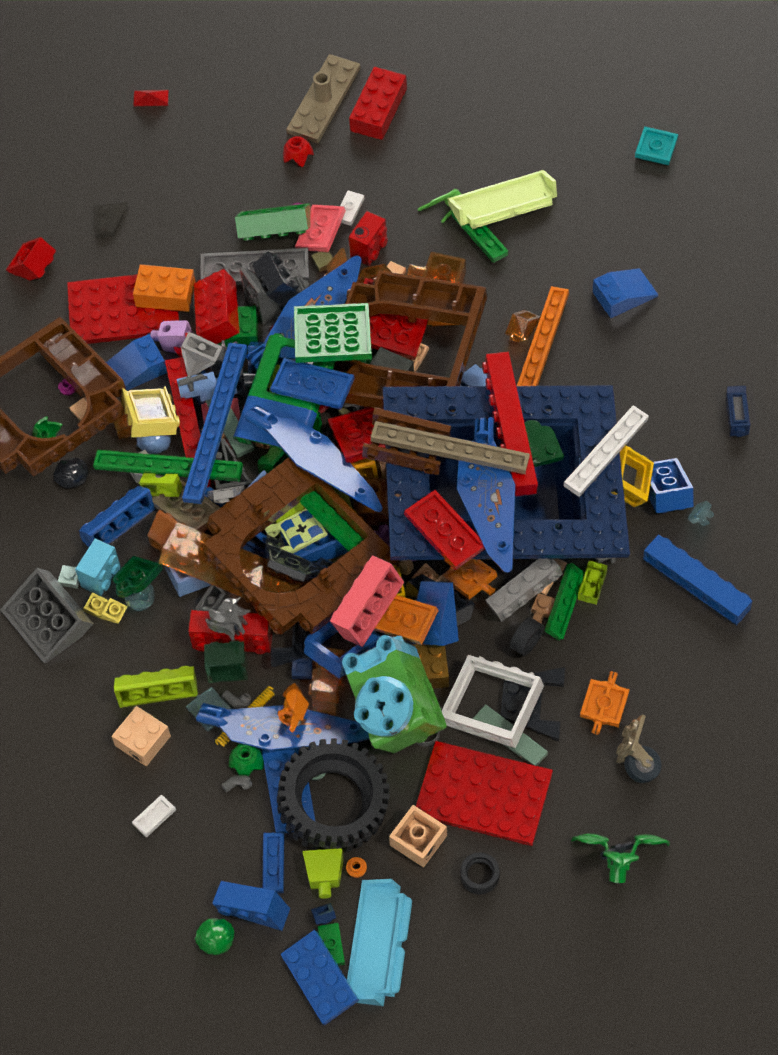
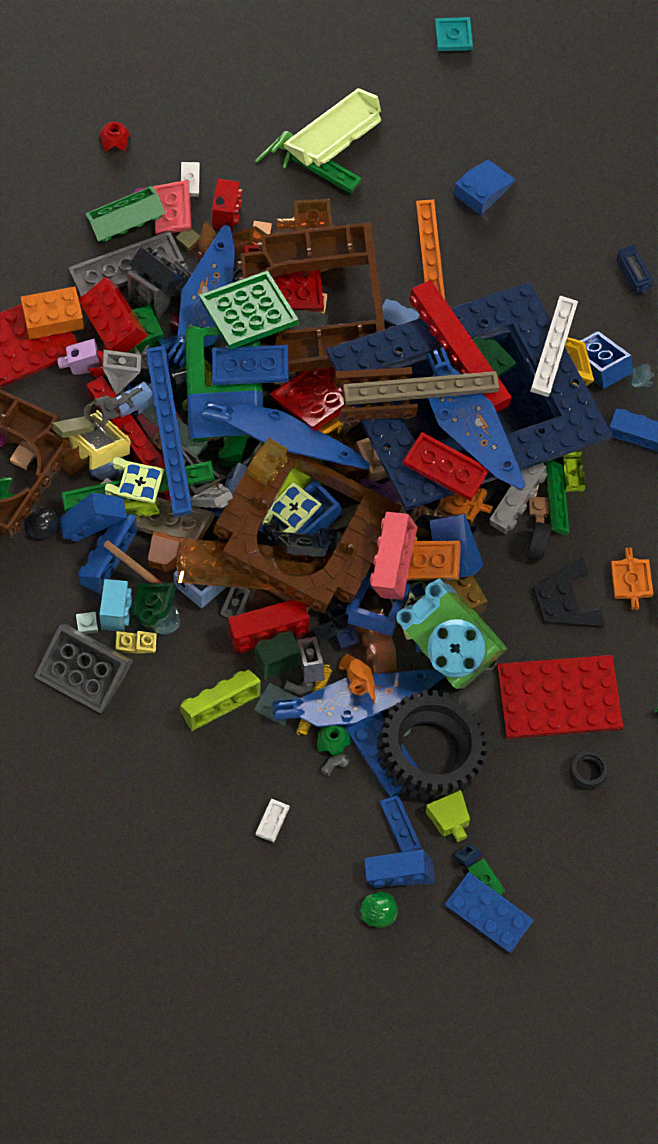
camera: 30 degrees left, 5 degrees up
blue slope [106,334,167,390] -> none
light nougat brick [112,706,171,766] -> none
dark grey hair [205,597,250,640] -> none
dark tan plate [286,54,361,143] -> none
green plate [300,491,364,551] -> none
orange plate [346,857,367,878] -> none
medium azure slope [347,879,412,1006] -> none
red brick [349,67,407,140] -> none
light nougat brick [389,805,447,868] -> none
white window [442,655,544,748] -> none
sand green tile [473,705,548,766] -> none
clear orange slope [505,310,540,342] -> none
none -> olive tile [52,416,94,438]
none -> blue wedge [60,493,127,541]
none -> dark grey piece [84,396,119,429]
none -> medium nougat bar [103,540,162,583]
none -> yellowish green flag [105,457,165,504]
none -> clear yellow brick [246,437,288,485]
none -> flat silver brick [297,637,325,683]

